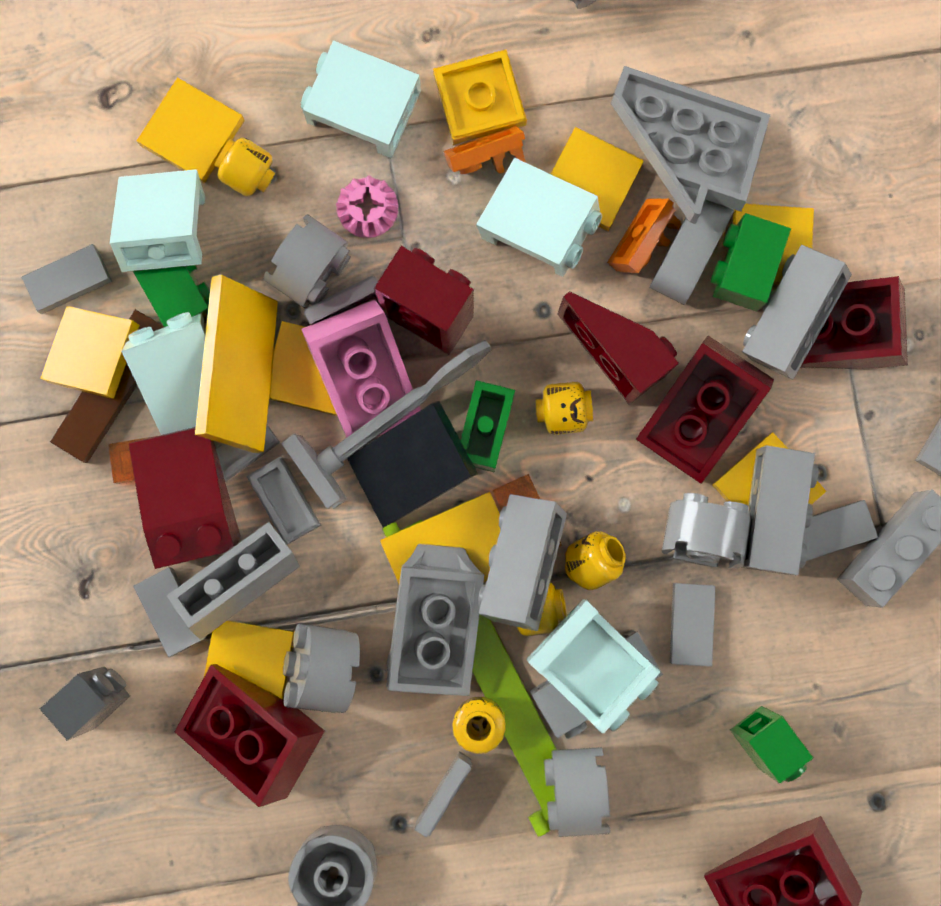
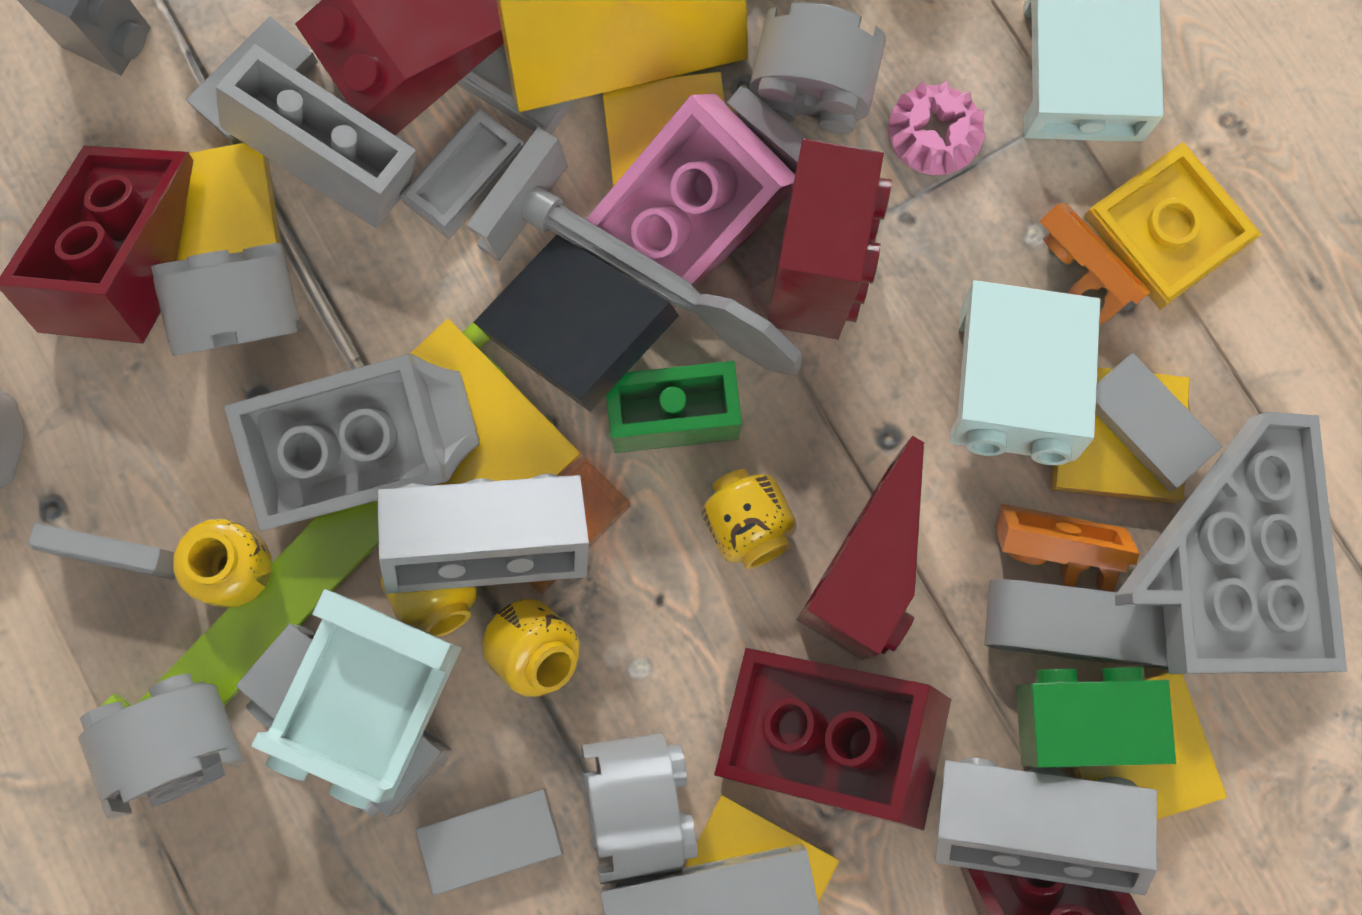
camera: 70 degrees right, 5 degrees down
none -> light grey tile [1095,352,1223,492]

